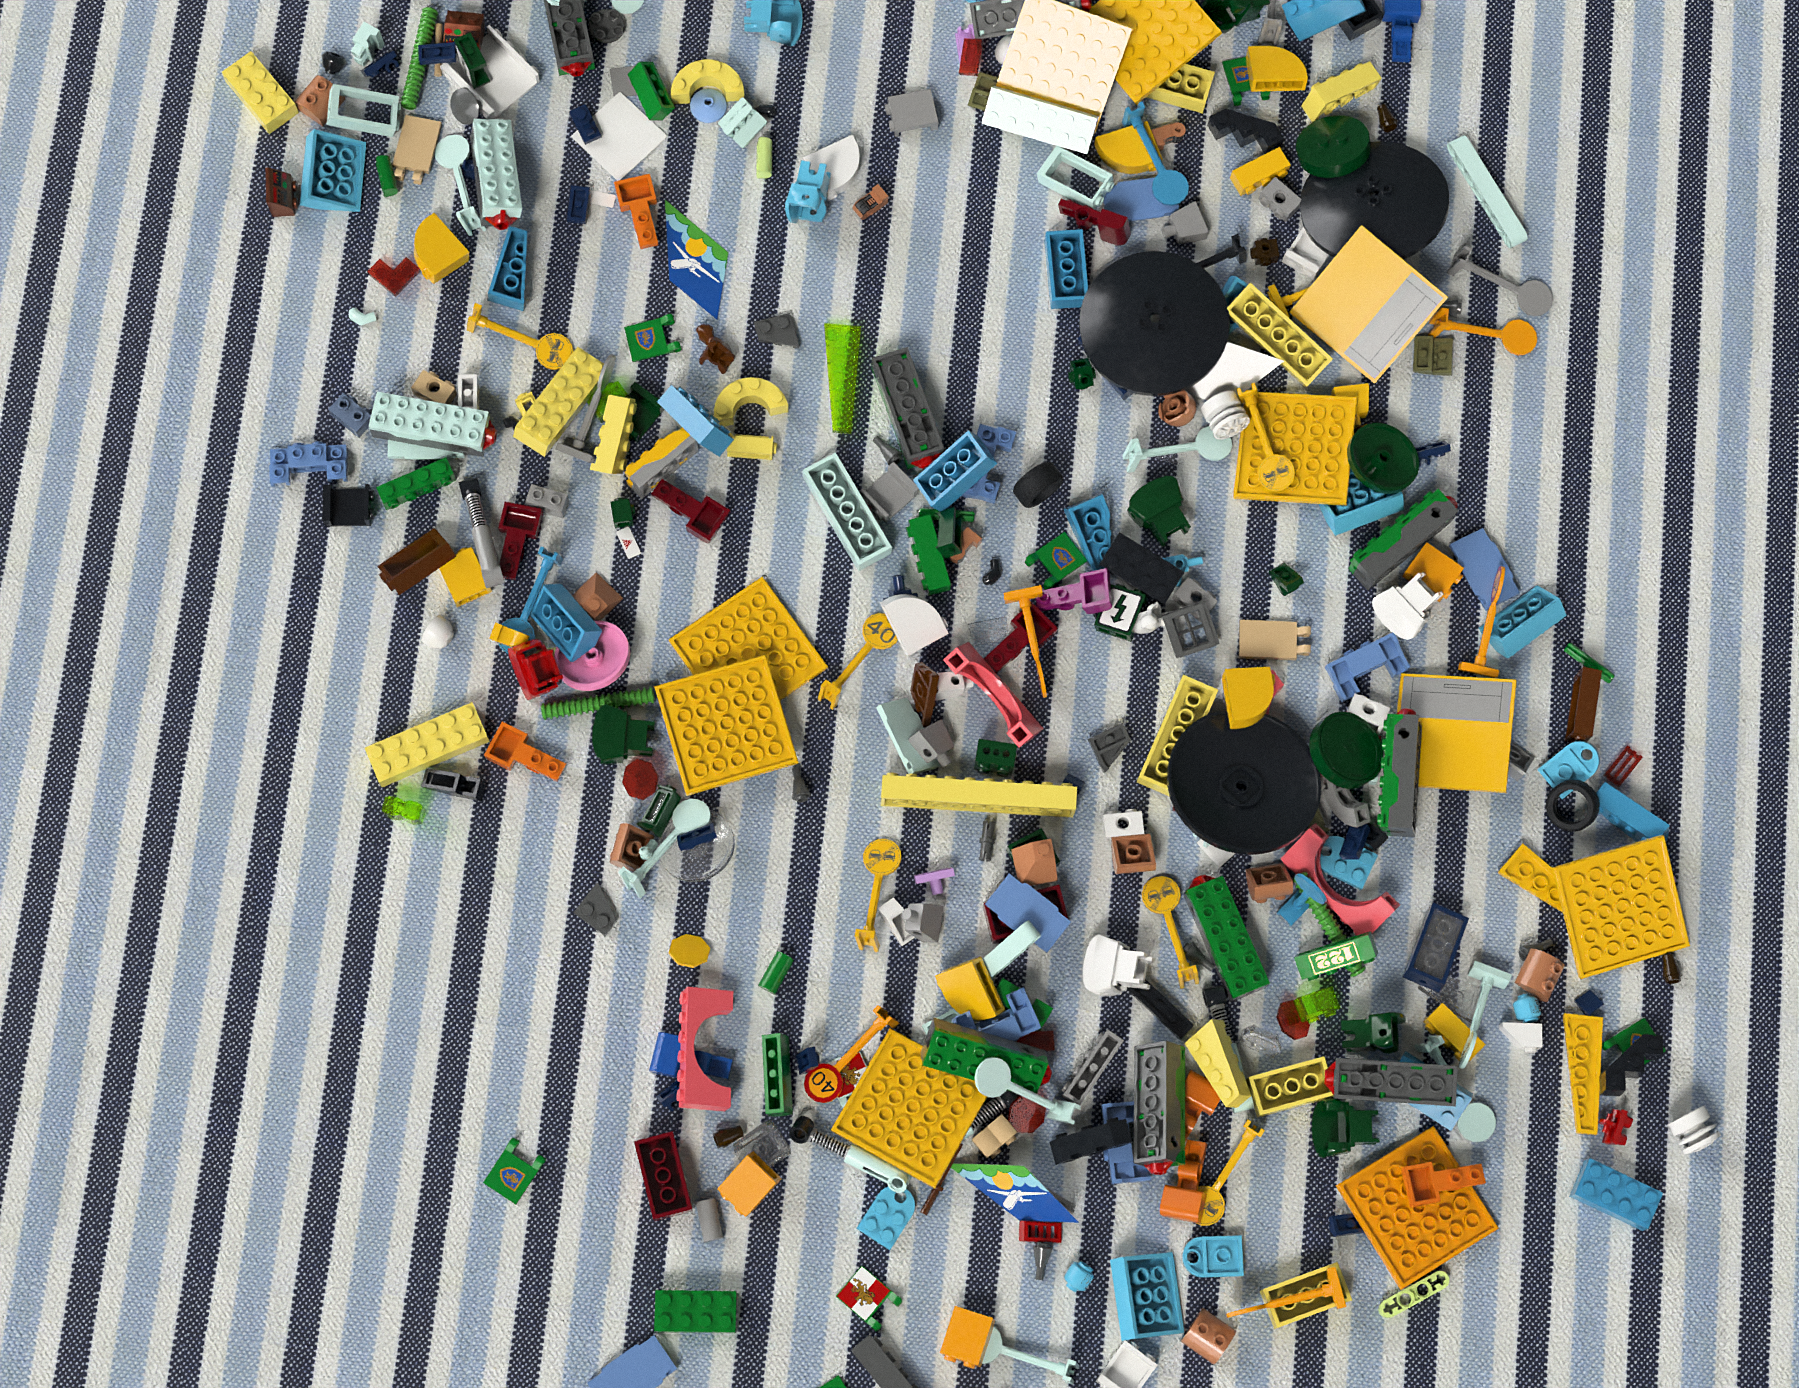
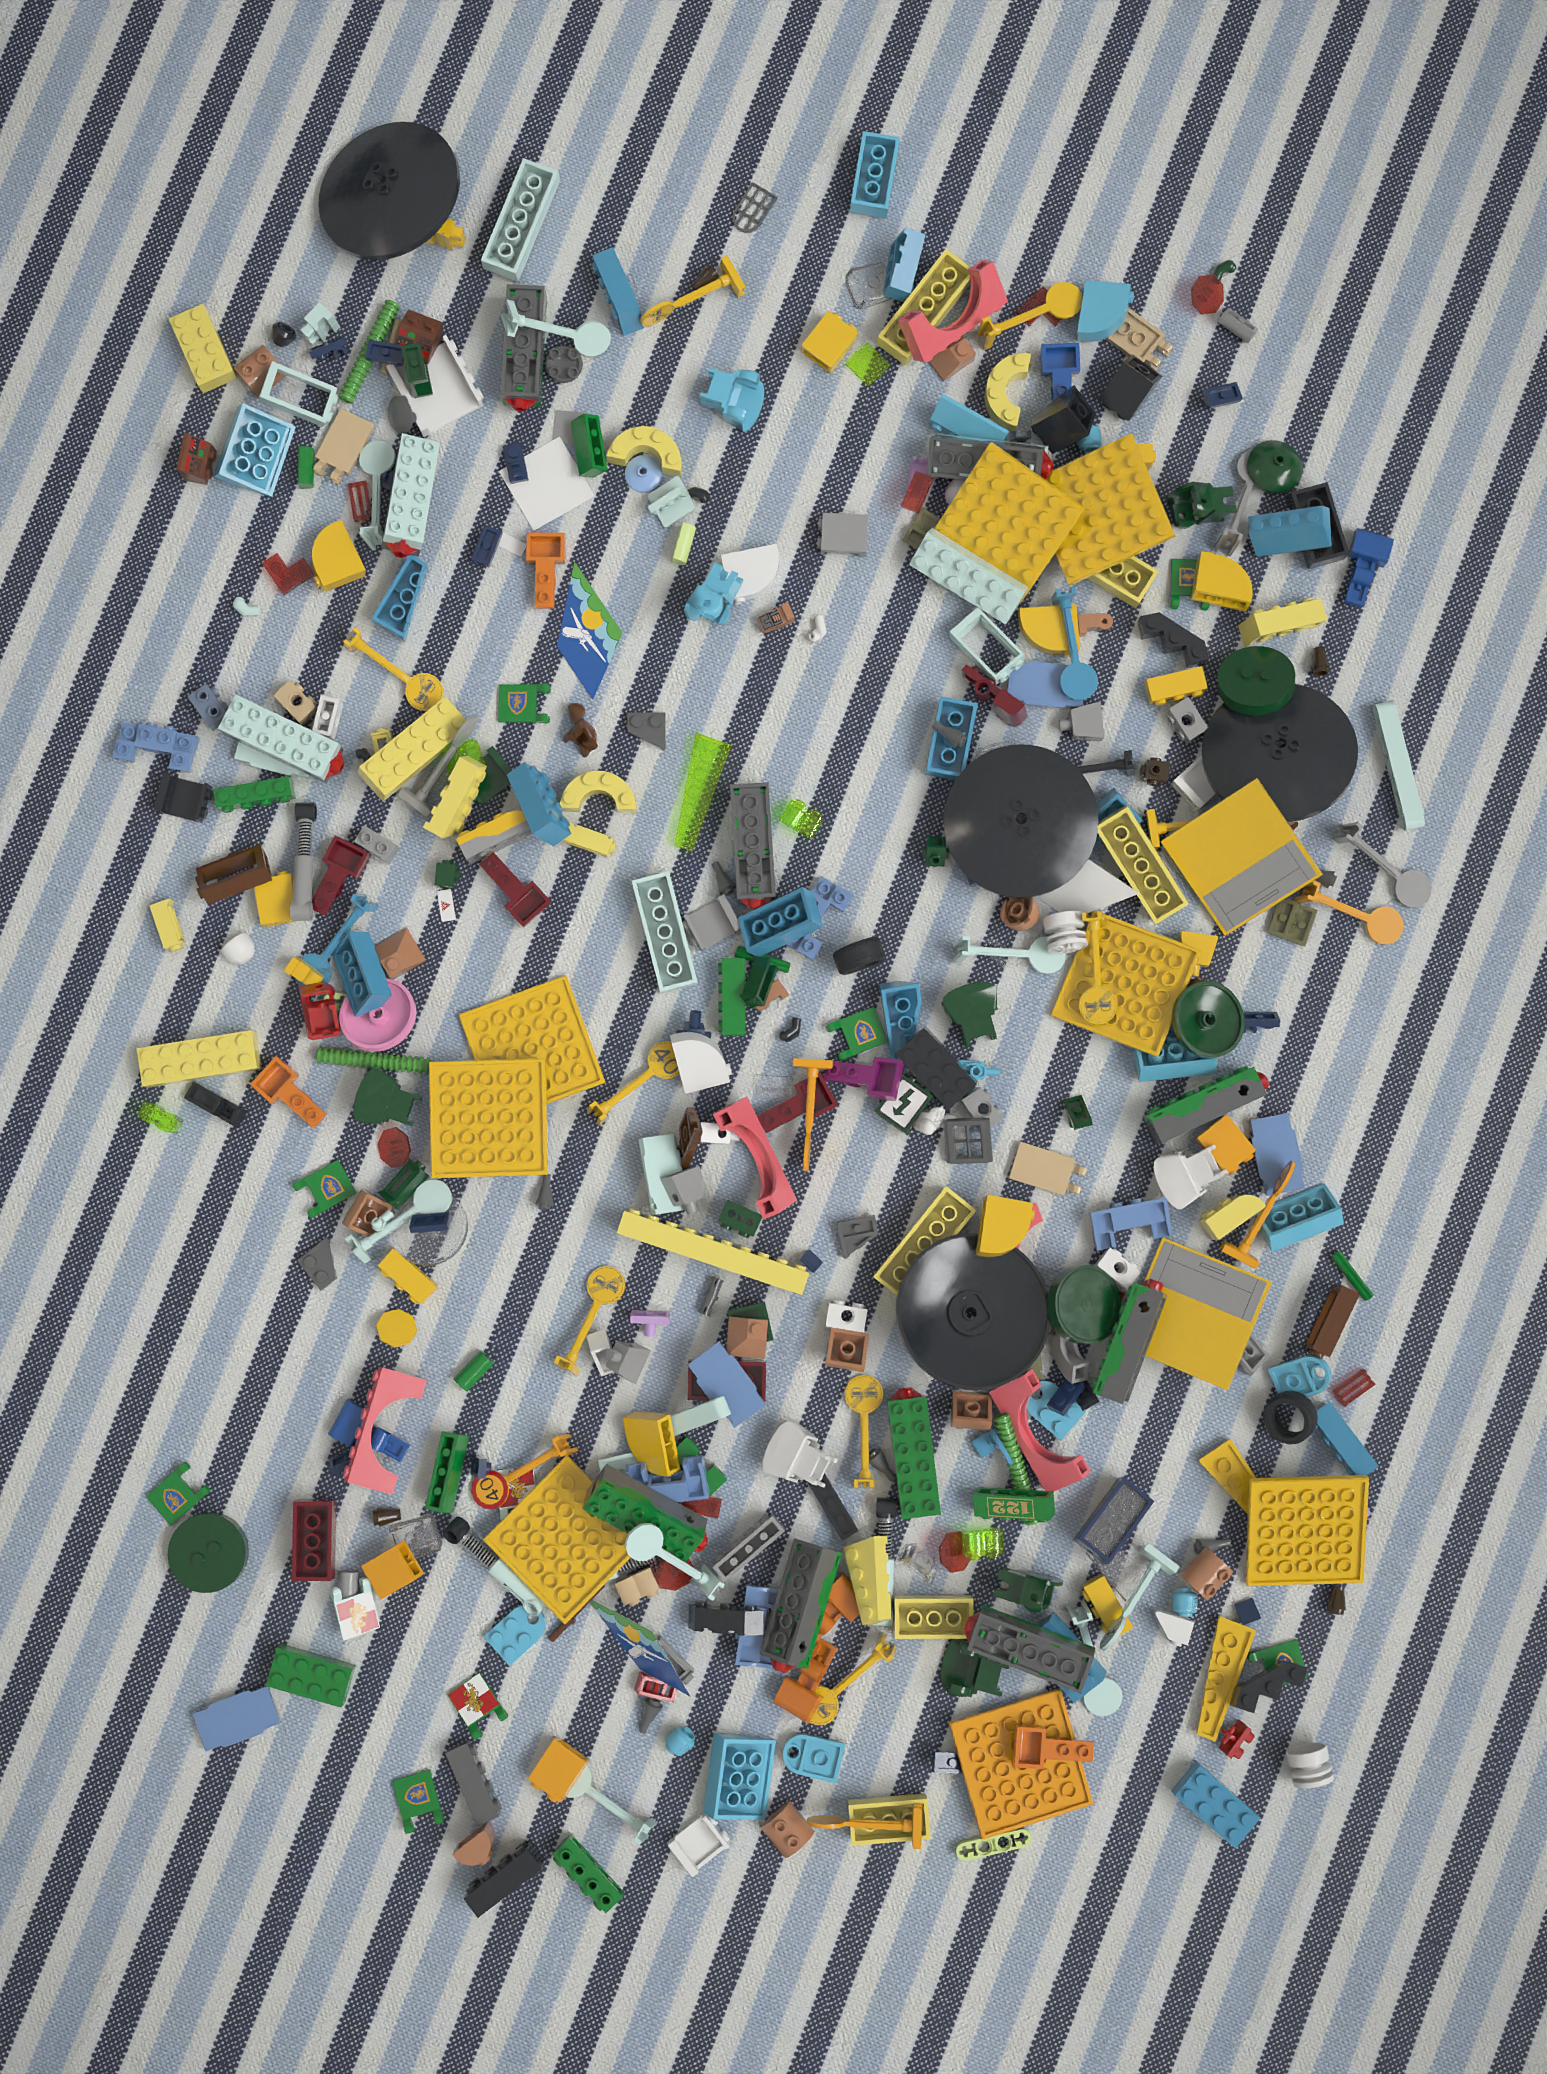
camera: 20 degrees right, 10 degrees up
none -> light yellow window [149,898,187,952]
none -> dark green brick [168,1512,249,1593]
none -> green flag [292,1160,357,1218]
none -> flag [329,1577,380,1641]
none -> clear red tile [348,481,372,522]
none -> yellow brick [378,1248,439,1304]
none -> clear neon green brick [779,799,824,840]
none -> white arm [808,616,826,643]
none -> dark grey cone [932,721,967,748]
none -> light yellow brick [1199,1195,1266,1240]

